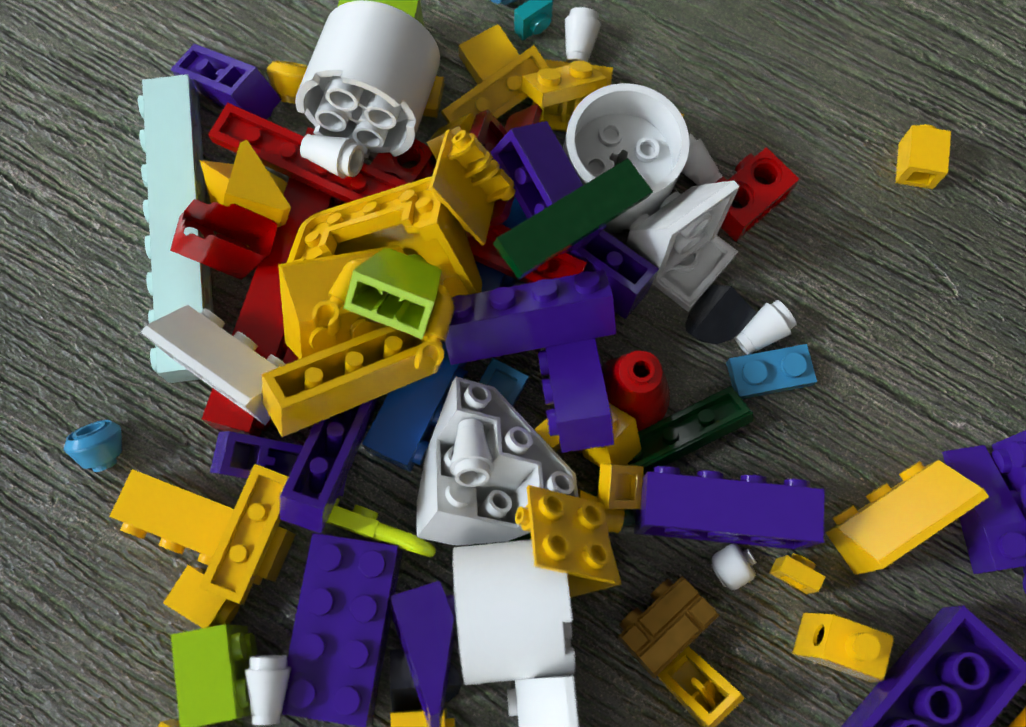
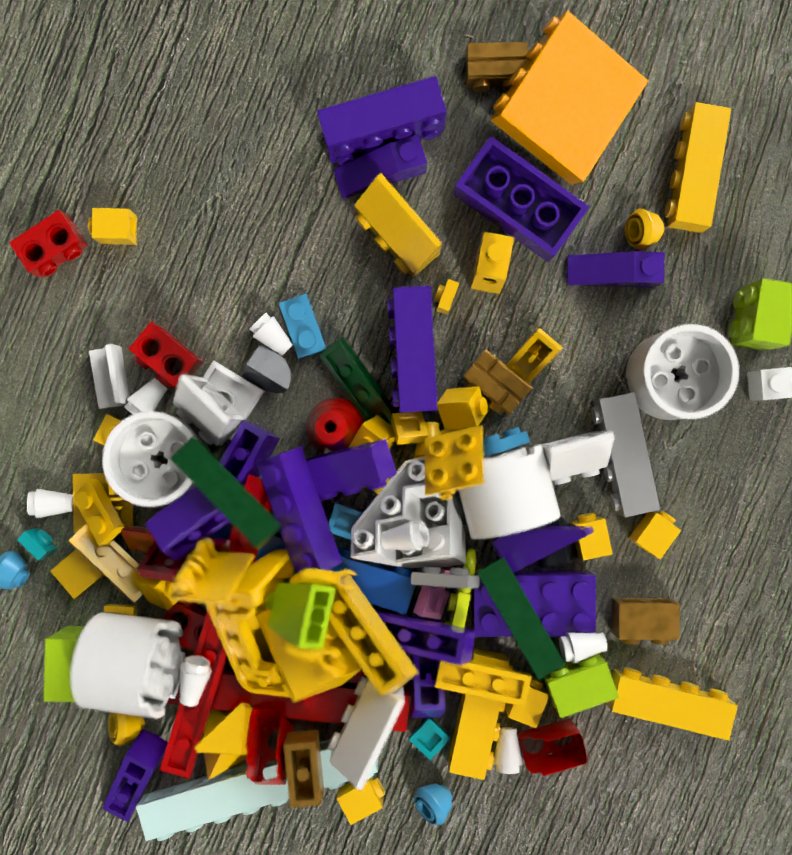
camera: 90 degrees left, 15 degrees up
white piece [711,544,757,590] -> none
none -> red brick [9,210,89,278]
none -> white panel [89,344,130,409]
none -> pearl gold brick [284,730,324,808]
none -> yellow brick [336,777,385,825]
none -> teal plate [409,717,451,760]
none -> light grey plate [411,566,480,589]
none -> bright pink plate [413,568,451,620]
none -> yellow brick [437,386,488,430]
none -> dark green tile [476,556,566,680]
none -> dark azure plate [483,427,530,457]
none -> white cone [493,727,523,774]
none -> red piece [517,718,587,776]

